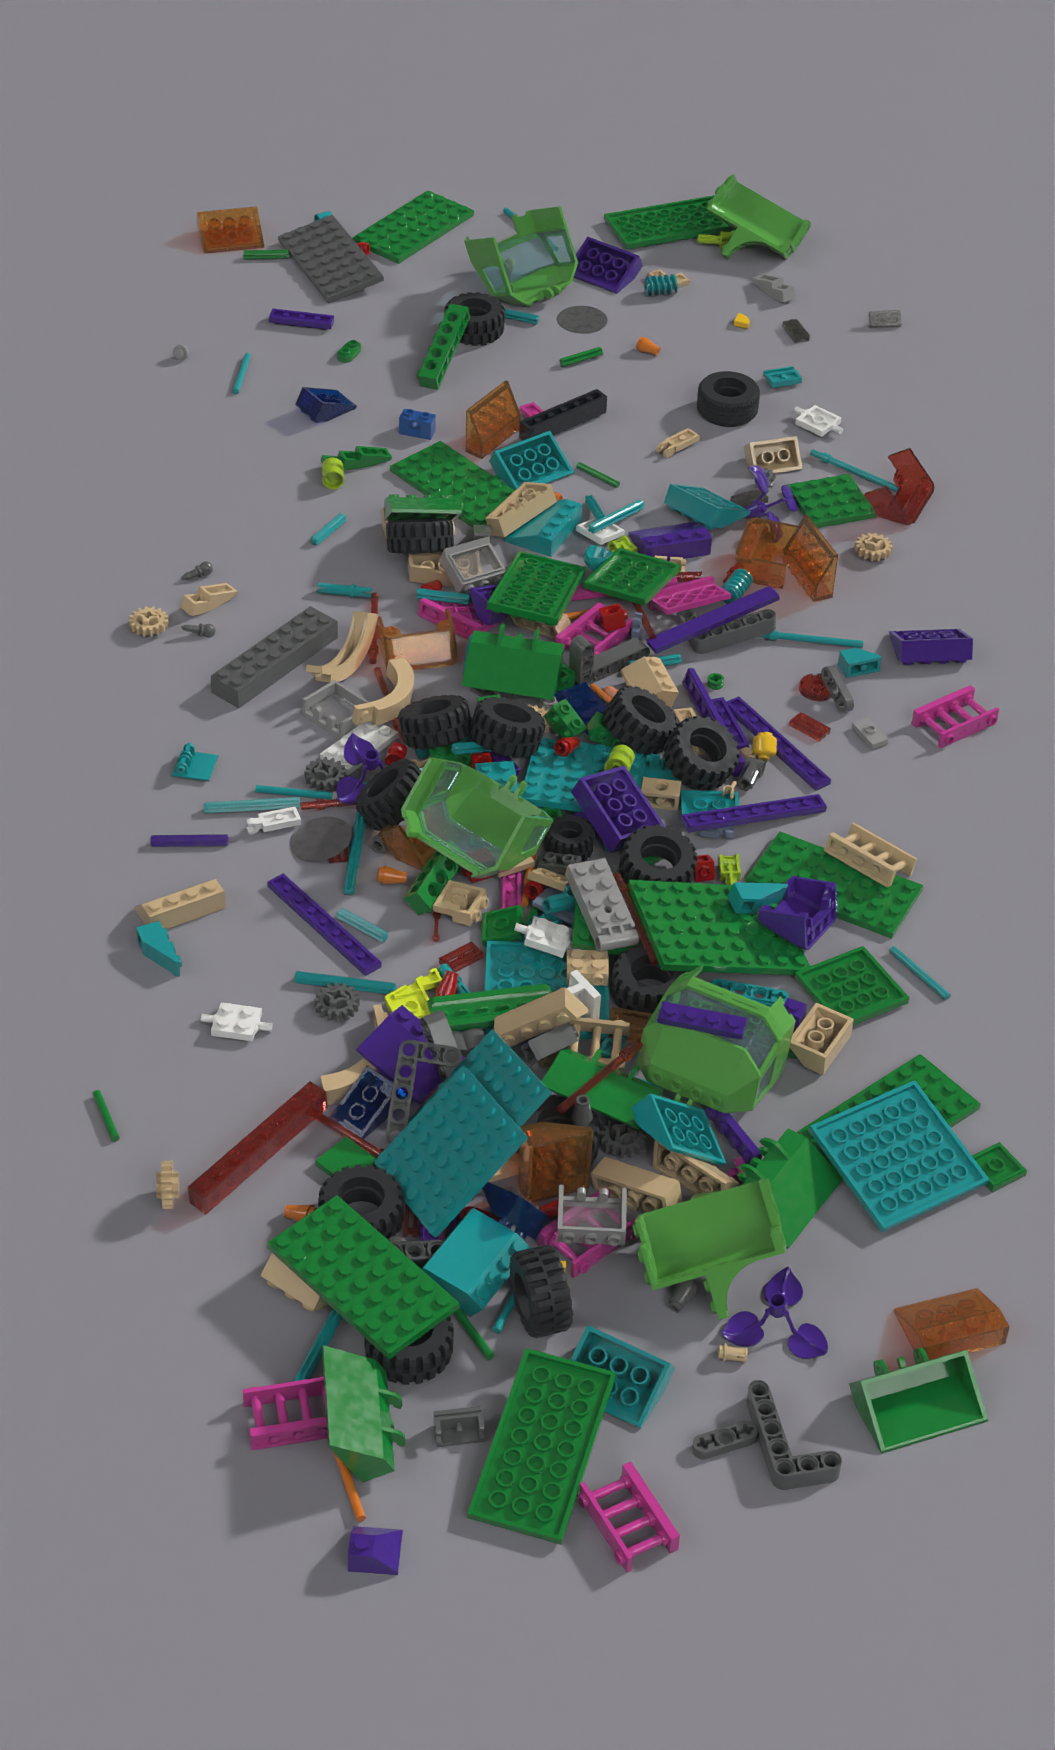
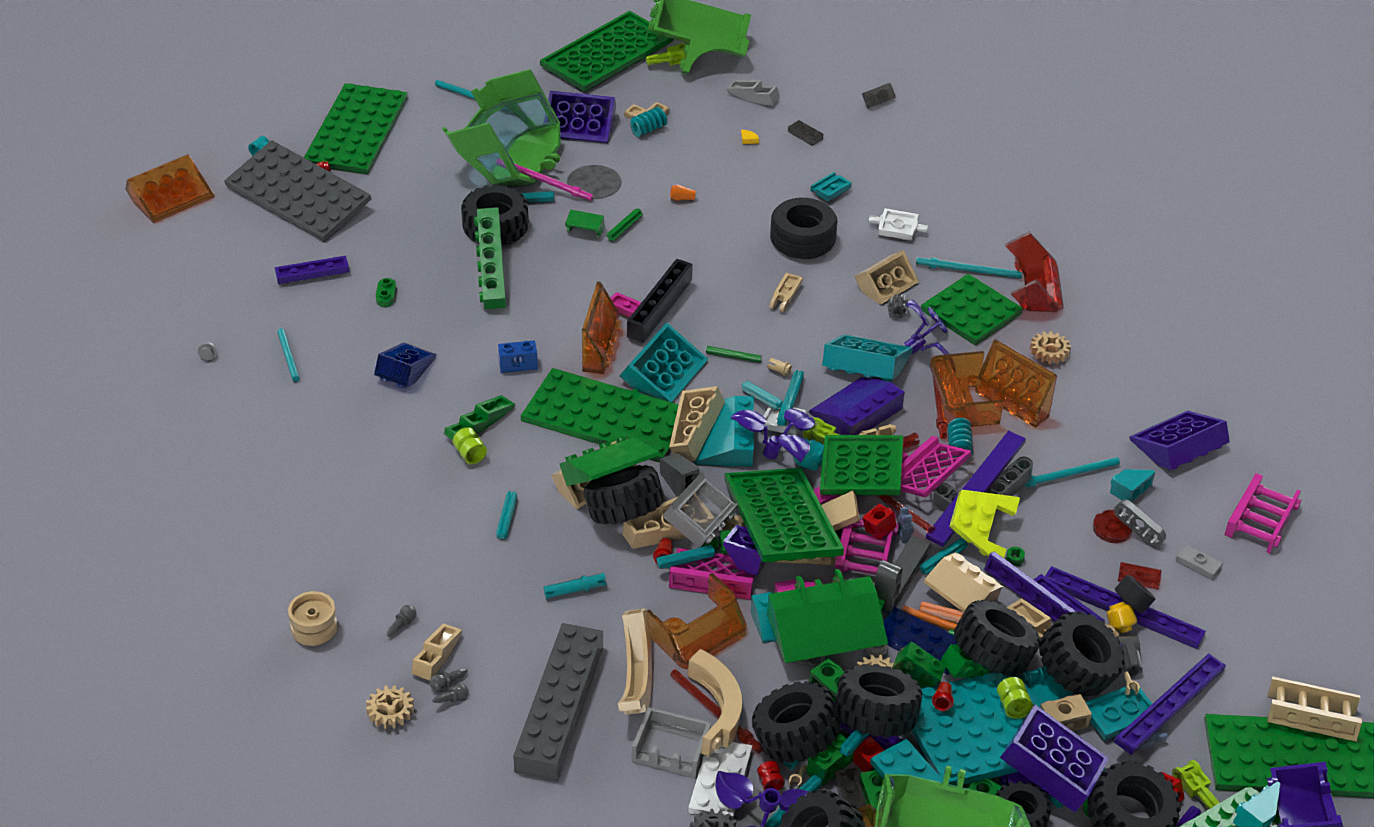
camera: 25 degrees left, 0 degrees up
green axle [243,249,289,259] -> none
clear red bar [368,593,379,664] -> none
clear smoke plate [730,488,769,509] -> none
none -> tan wheel [288,591,338,646]
none -> dark grey bar [430,669,468,691]
none -> dark pink bar [496,157,593,201]
none -> green hinge [565,209,605,237]
none -> dark purple plant [730,409,815,463]
none -> tan pin [767,358,793,376]
none -> tan tile [821,491,860,531]
none -> neon yellow wing [949,490,1020,558]
none -> black tyre [1115,575,1156,614]

